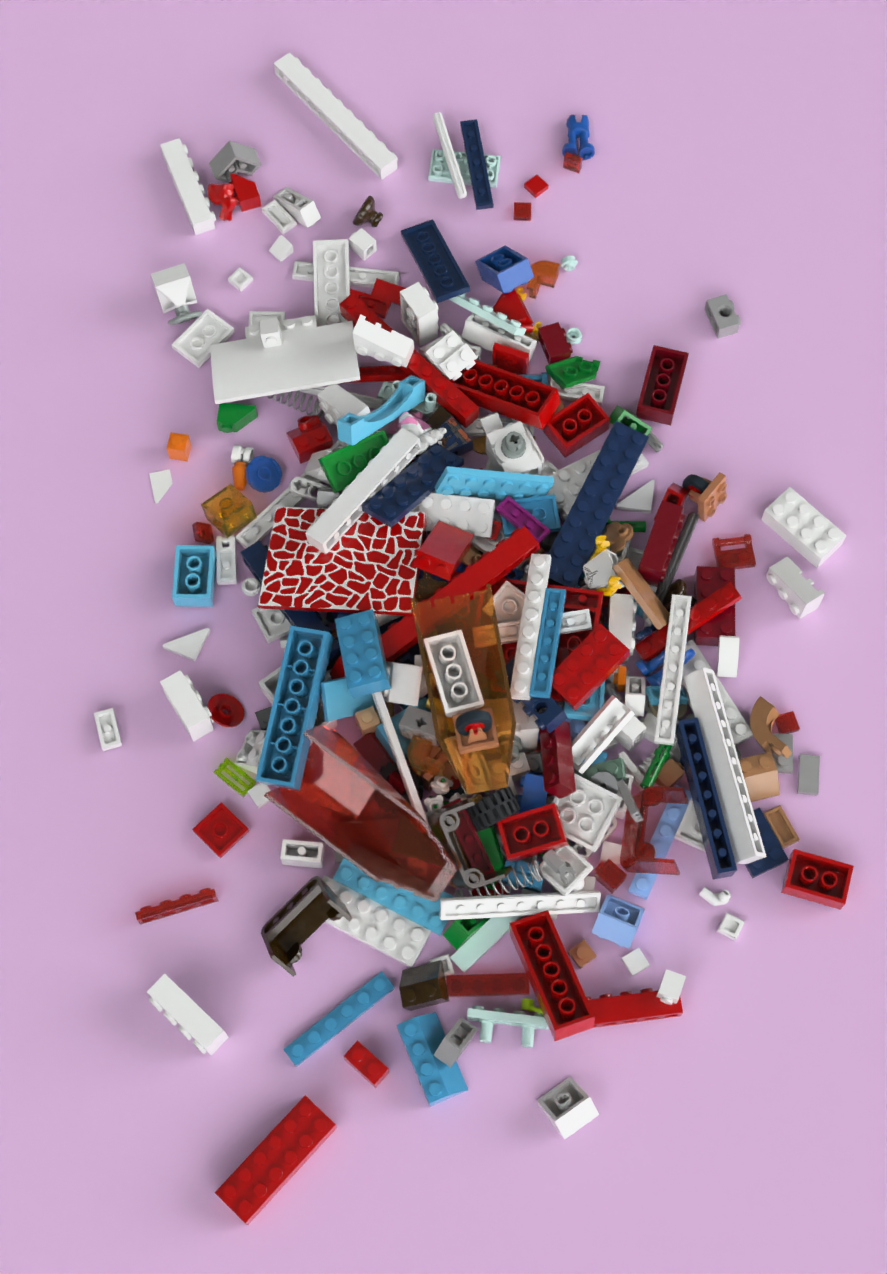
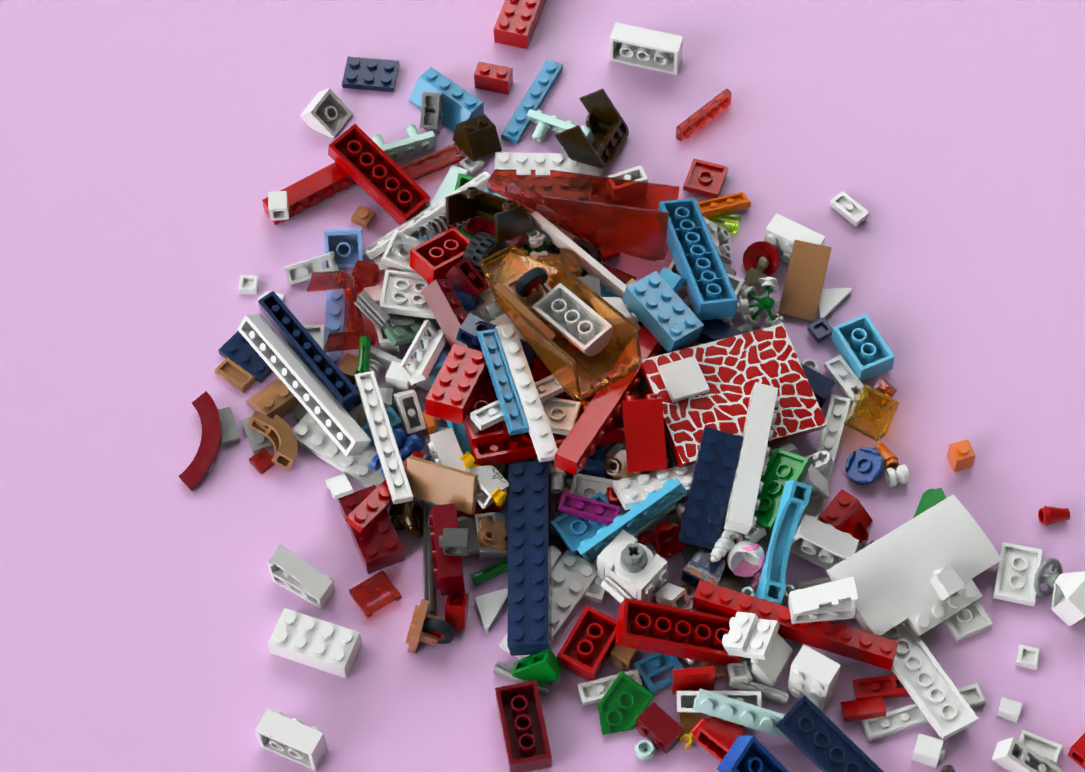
camera: 155 degrees right, 10 degrees down
white sticker [149,469,173,504] -> none
white tile [621,948,650,977] -> none
red brick [781,849,854,910] -> none
none -> dark red tile [179,391,223,492]
none -> white brick [255,709,328,771]
none -> white plate [284,252,339,285]
none -> dark blue plate [342,57,400,92]
none -> dark grey brick [439,528,469,556]
none -> dark red slope [445,257,490,296]
none -> medium nougat tile [494,281,556,343]
none -> light aqua plate [527,109,595,152]
none -> white tile [658,356,710,403]
none -> orange tile [697,192,751,218]
none -> white plant [736,277,784,329]
none -> dark tan plate [744,257,769,293]
none -> medium nougat tile [778,240,832,321]
none -> dark blue plate [807,317,833,343]
none -> red cone [1038,506,1070,526]

